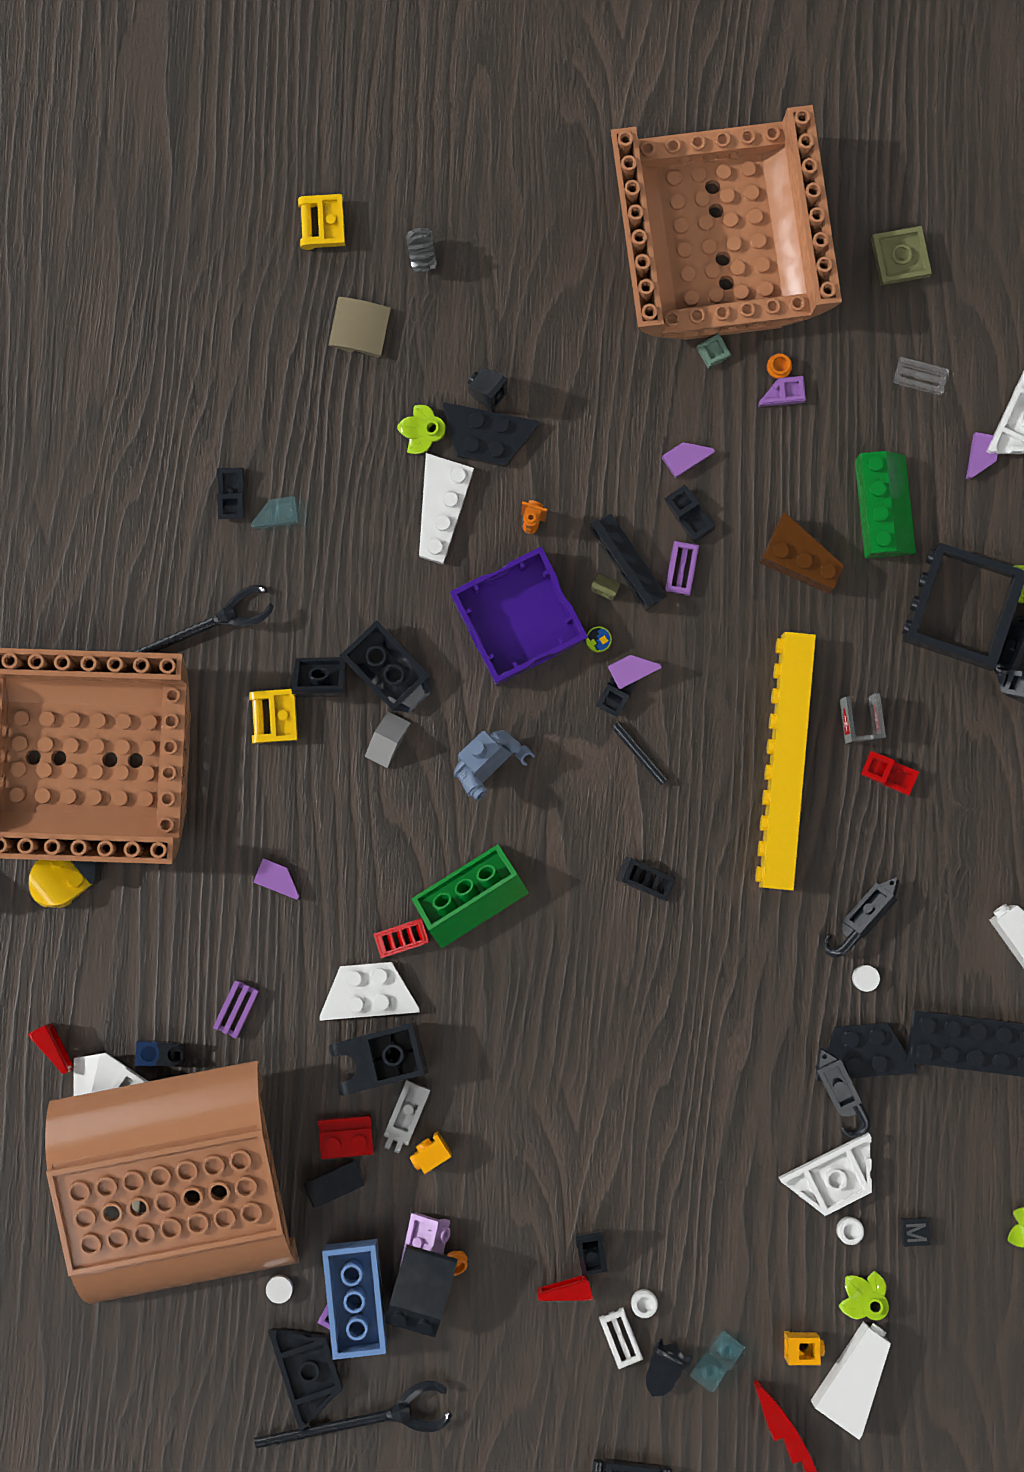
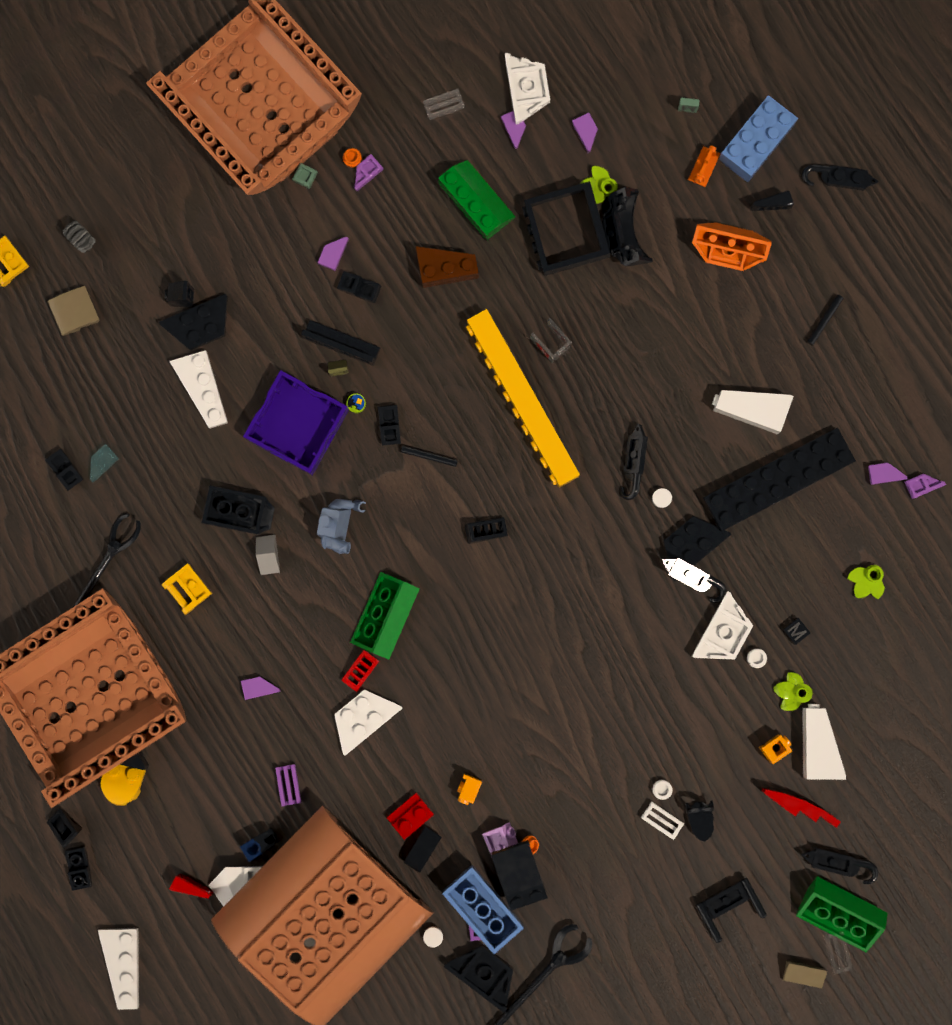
camera: 25 degrees left, 0 degrees up
black slope [291,657,347,698] -> none
black brick [328,1022,429,1096] -> none
light grey hinge [384,1079,431,1154] -> none
lime plate [397,405,446,454] -> none
orange hinge [521,500,547,534] -> none
red slope [537,1275,594,1301] -> none
black slope [575,1229,608,1276] -> none
medium lavender tile [608,654,662,689] -> none
medium lavender tile [665,541,699,596] -> none
clear light blue slope [690,1331,745,1393] -> none
red slope [861,751,919,796] -> none
olive plate [871,226,932,286] -> none

